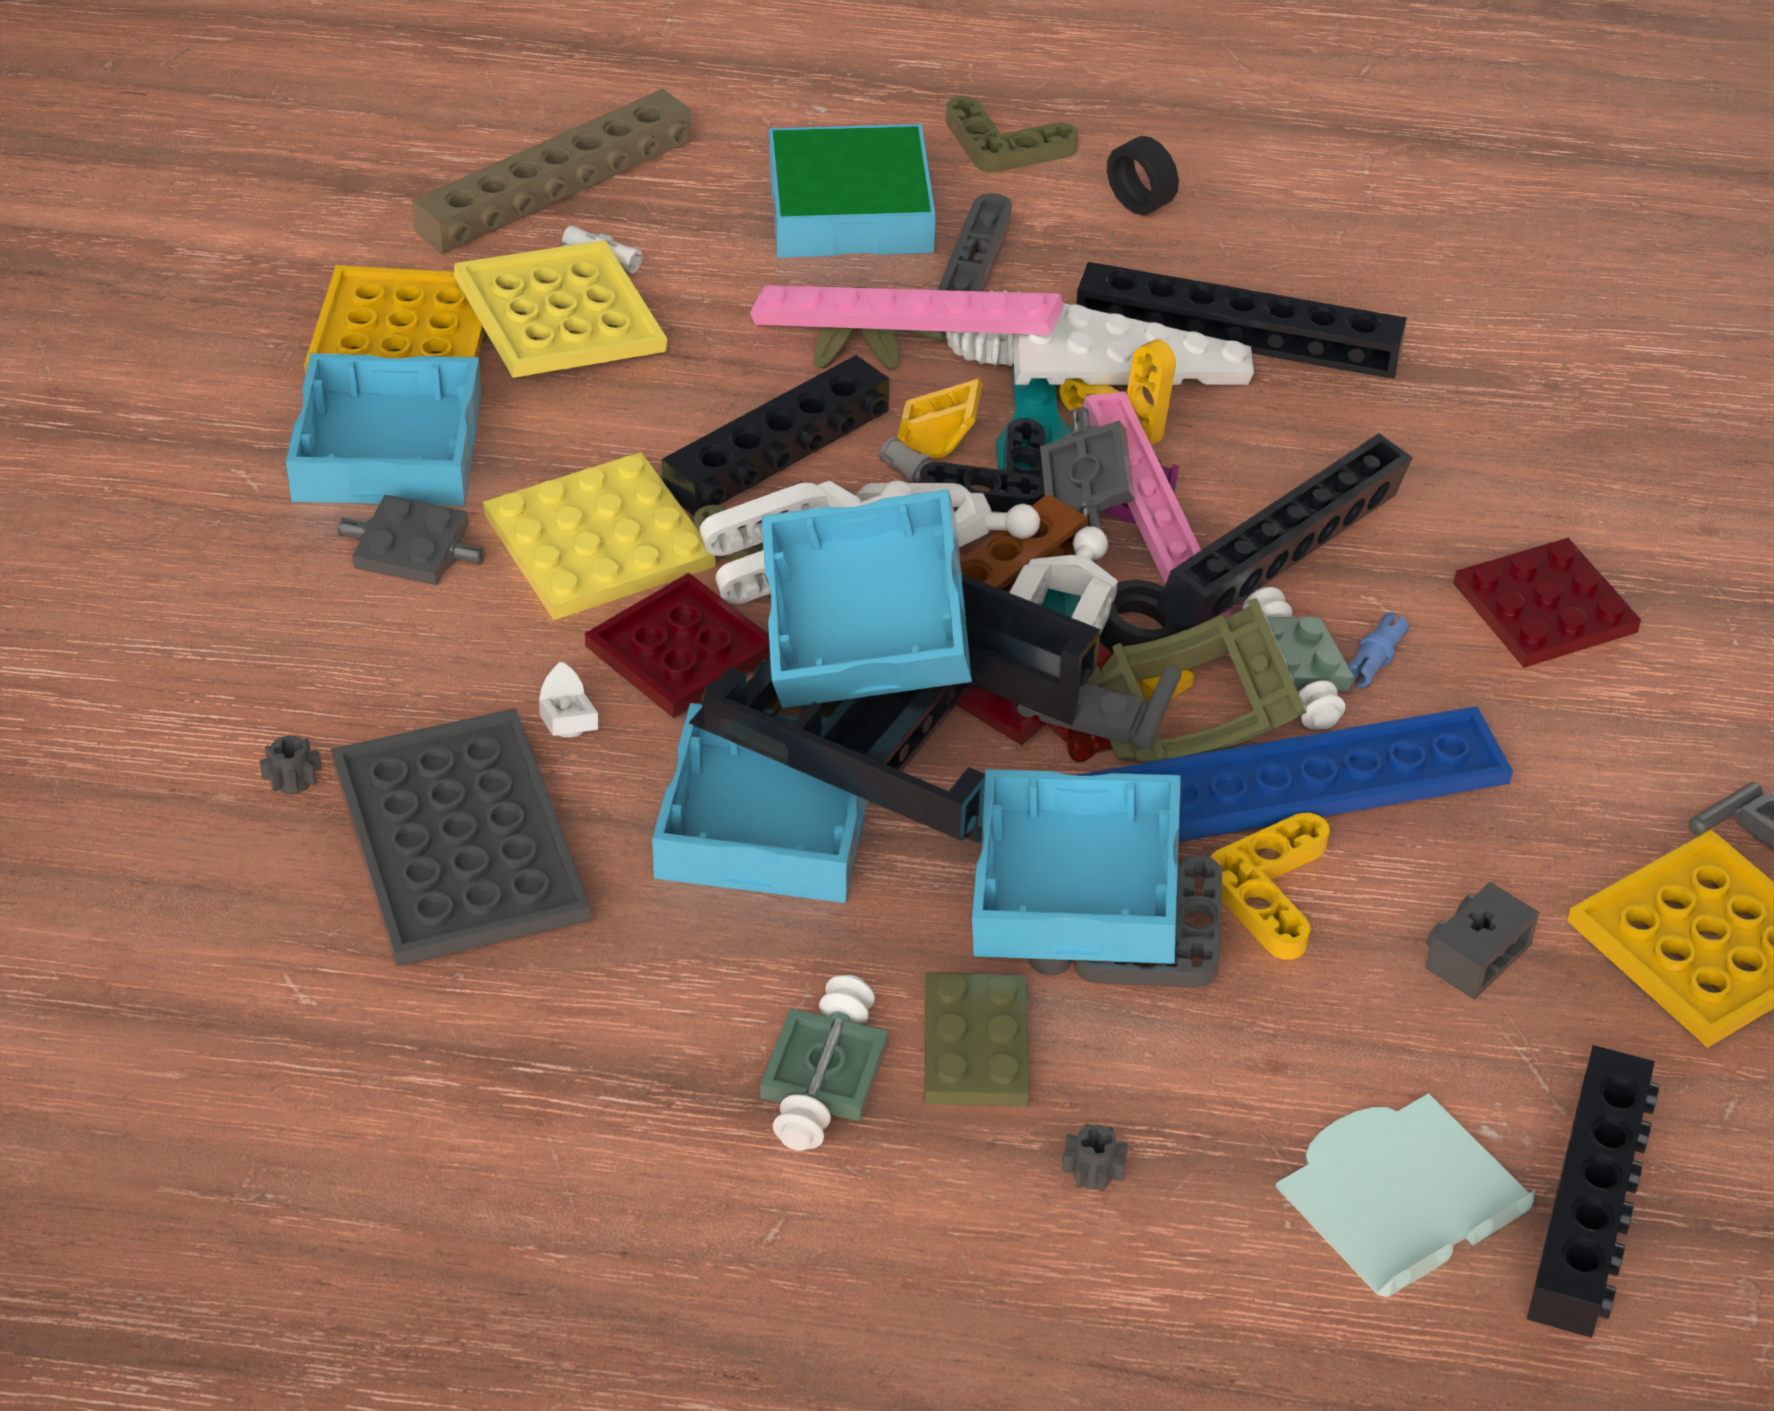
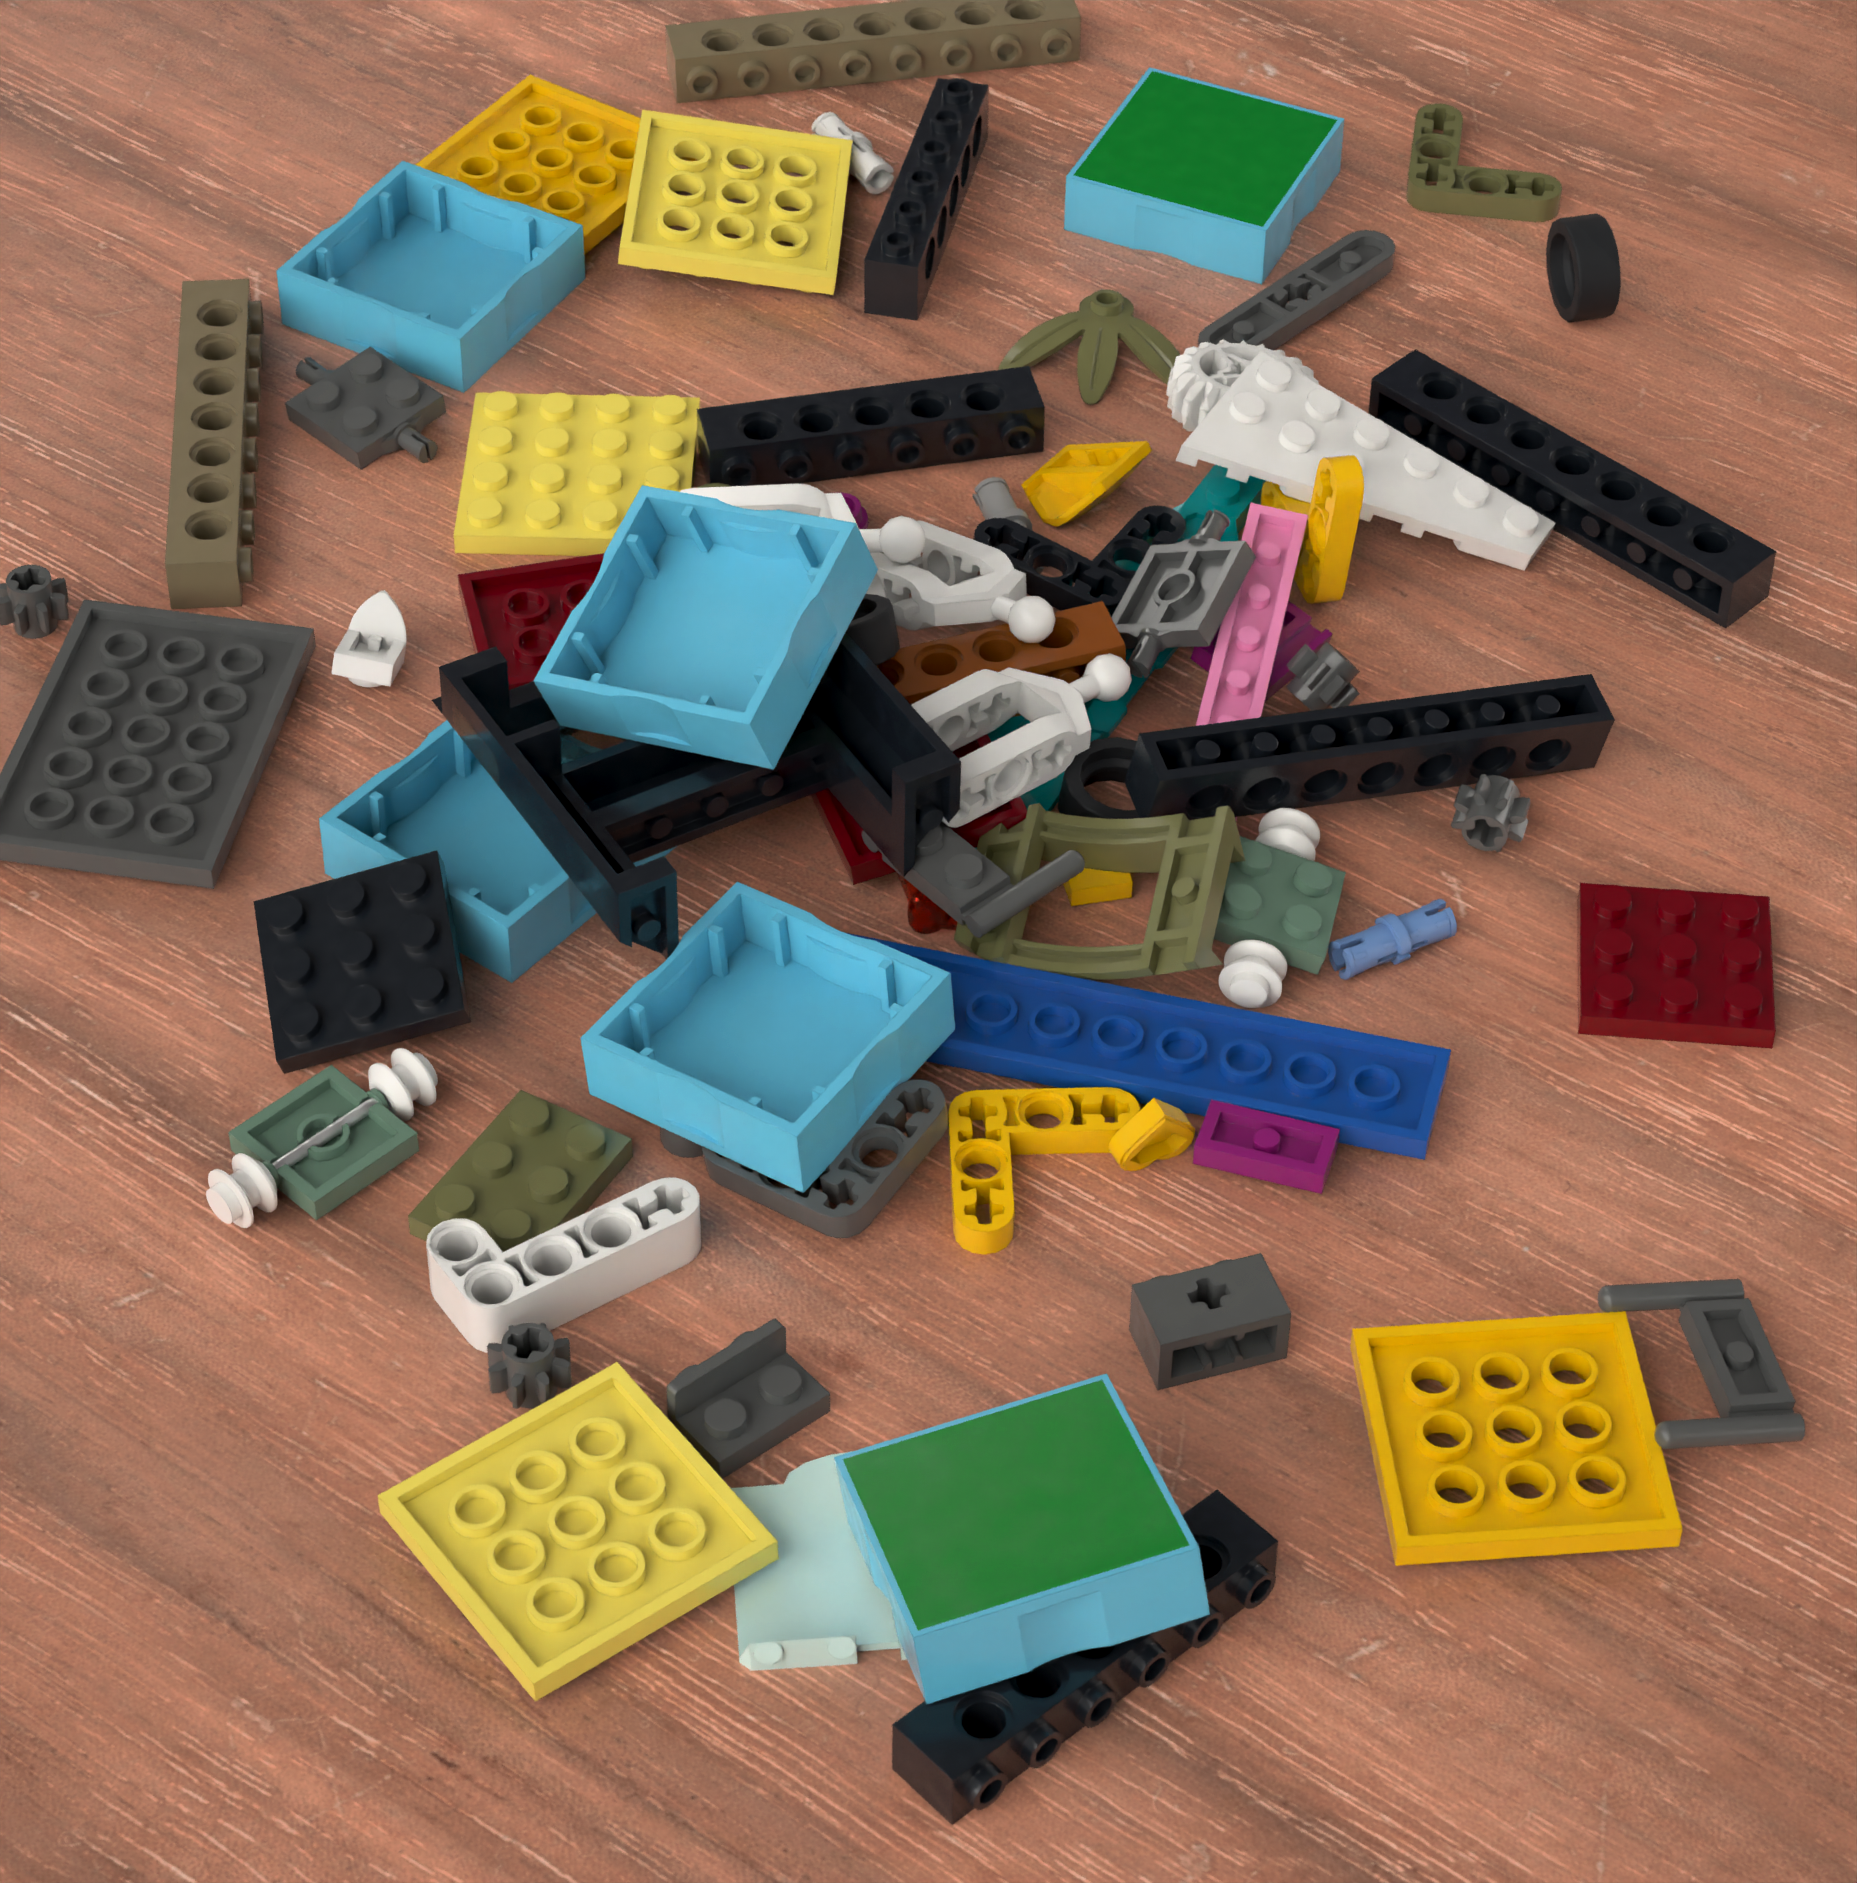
camera: 30 degrees right, 0 degrees up
bright pink plate [750,285,1064,335] -> none
none -> dark tan brick [165,279,264,609]
none -> black plate [253,850,471,1074]
none -> light yellow plate [377,1362,779,1702]
none -> white beam [426,1178,701,1353]
none -> dark grey bracket [666,1319,830,1479]
none -> green tile [834,1373,1210,1704]
none -> black brick [864,78,989,321]
none -> yellow tile [1109,1098,1195,1171]
none -> magenta plate [1193,1100,1340,1194]
none -> dark grey gear [1286,642,1360,711]
none -> dark grey gear [1451,774,1531,852]

